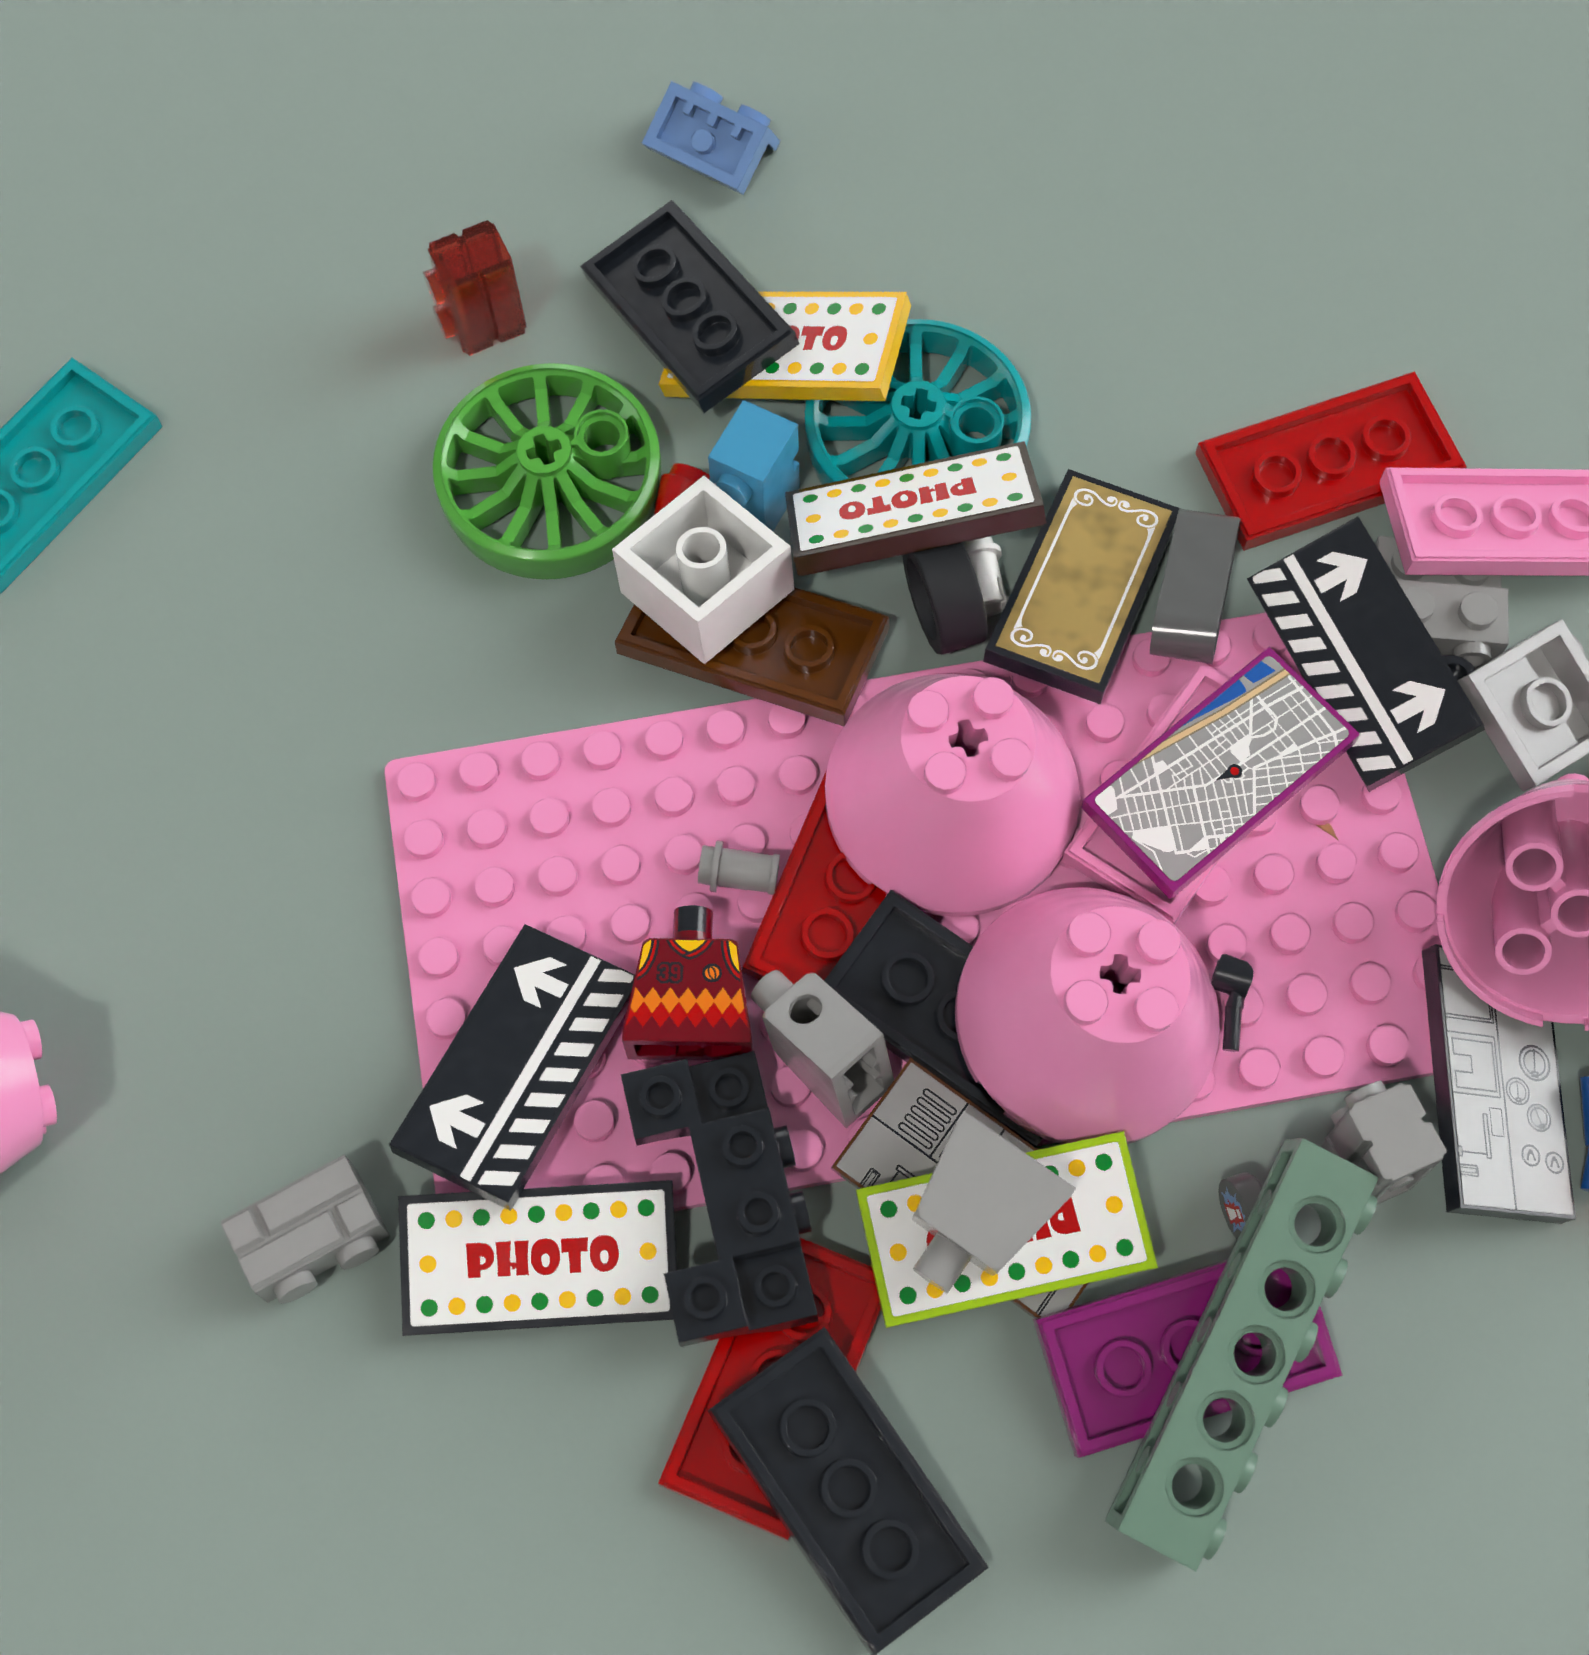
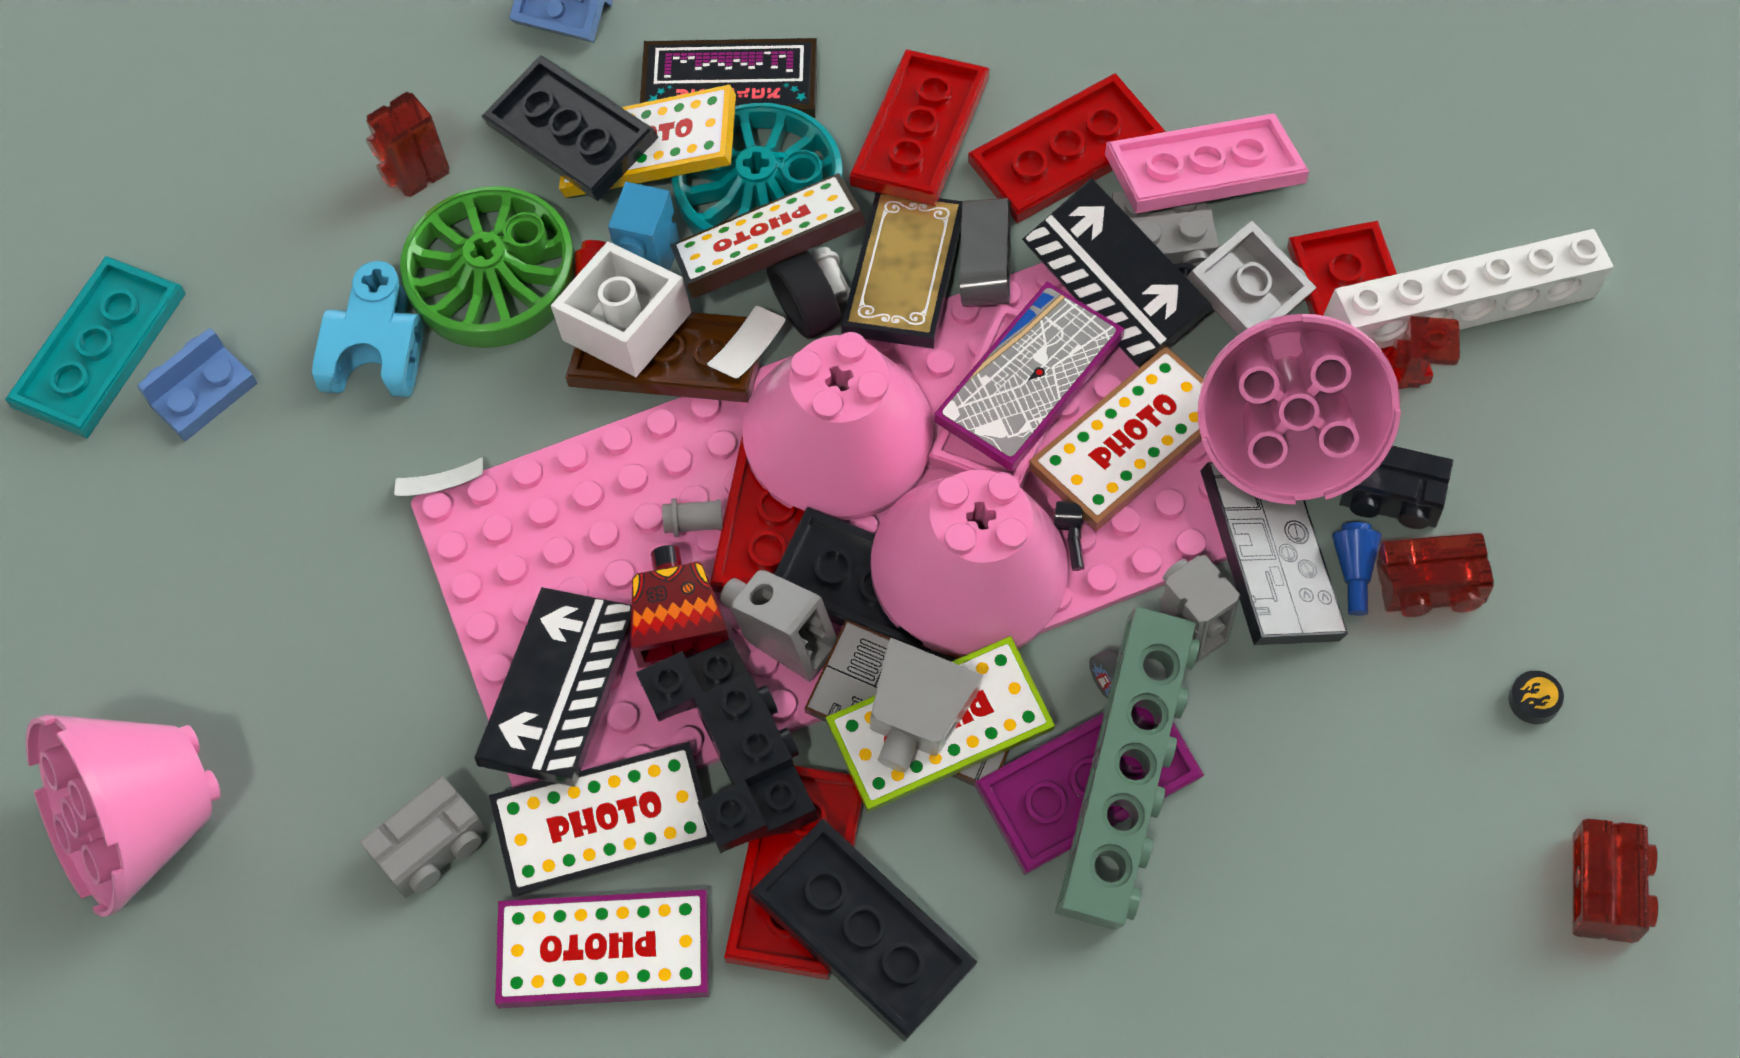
camera: 10 degrees left, 5 degrees down
none -> medium blue bracket [137,328,258,442]
none -> medium azure piece [312,261,423,397]
none -> white sticker [394,458,483,496]
none -> tile [495,889,709,1009]
none -> tile [640,38,817,118]
none -> white sticker [707,306,785,378]
none -> red tile [849,49,989,206]
none -> tile [1029,346,1204,531]

